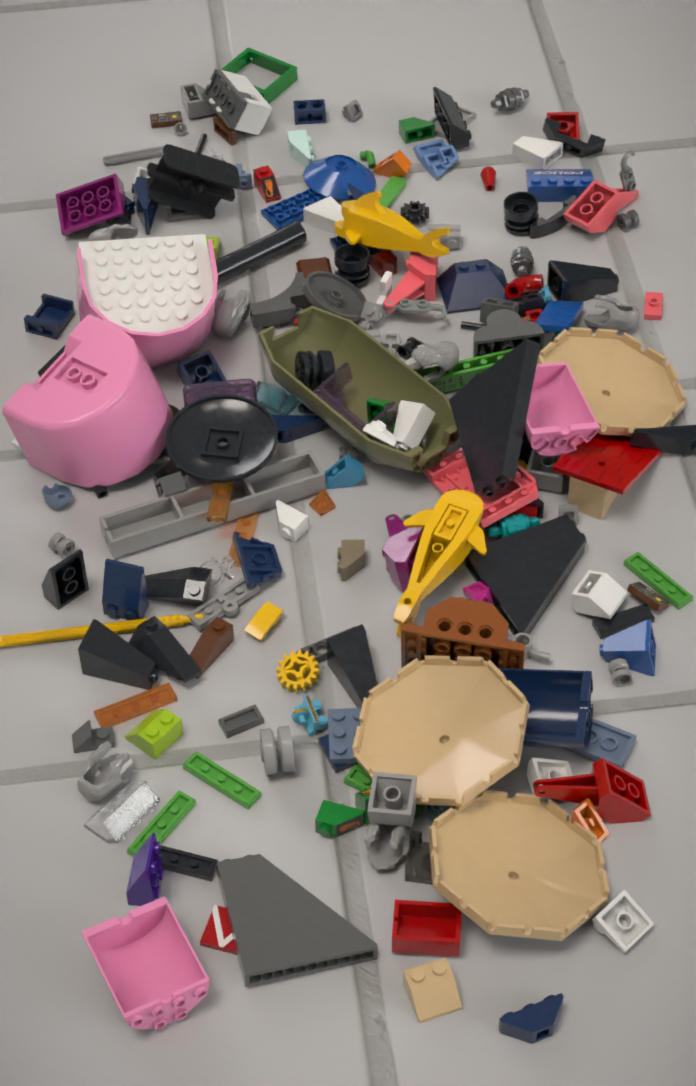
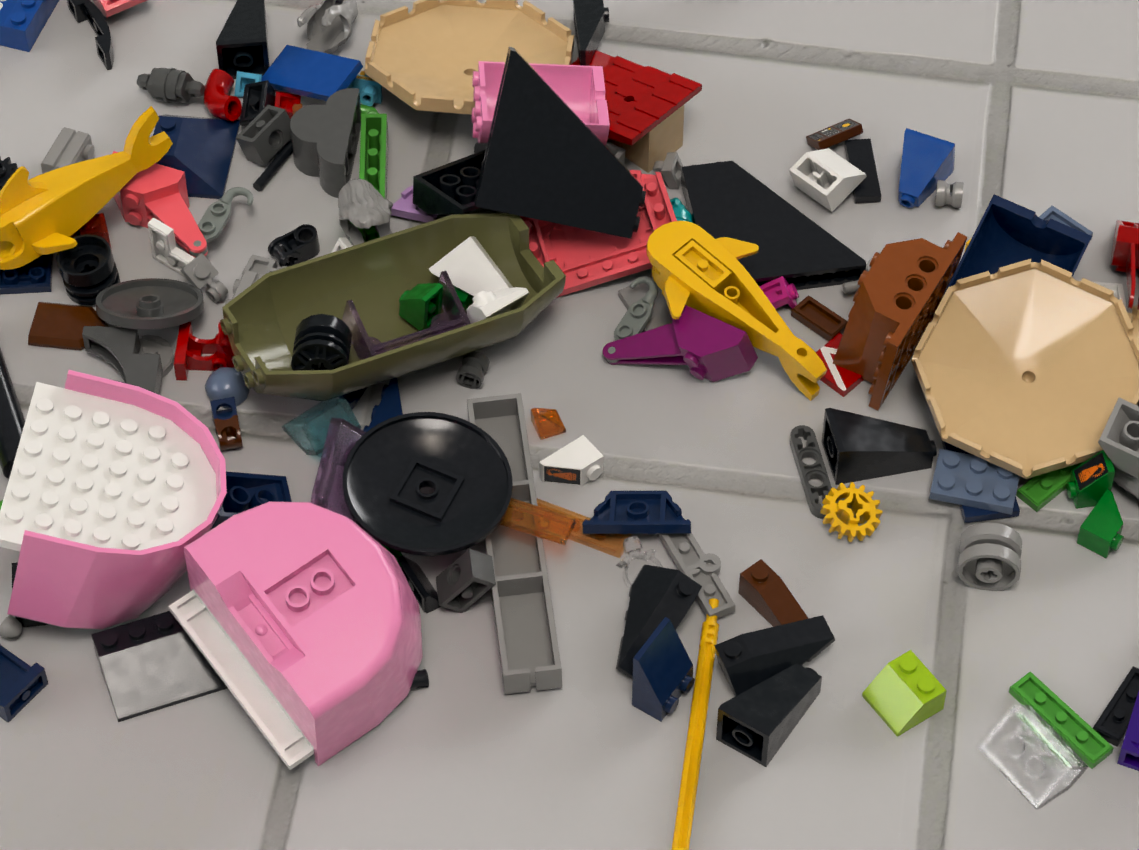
camera: 75 degrees left, 5 degrees up
sand blue hair [42,483,72,508] -> none
black slope [42,549,89,610] -> none
light grey wheel [48,532,76,558] -> none
dark grey slope [72,720,115,753] -> none
light grey hair [77,741,135,801] -> none
clear orange tile [93,682,177,728] -> none
bright green tile [183,751,261,810] -> none
dark grey tile [218,705,264,738] -> none
yellow slope [244,601,284,642] -> none
medium azure hips [291,694,328,736] -> none
dark azure slope [324,454,365,489] -> none
dark tan slope [337,540,365,581] -> none
black wheel [503,192,539,236] -> none
bright green tile [623,552,693,610] -> none
none -> reddish brown leg [210,397,243,451]

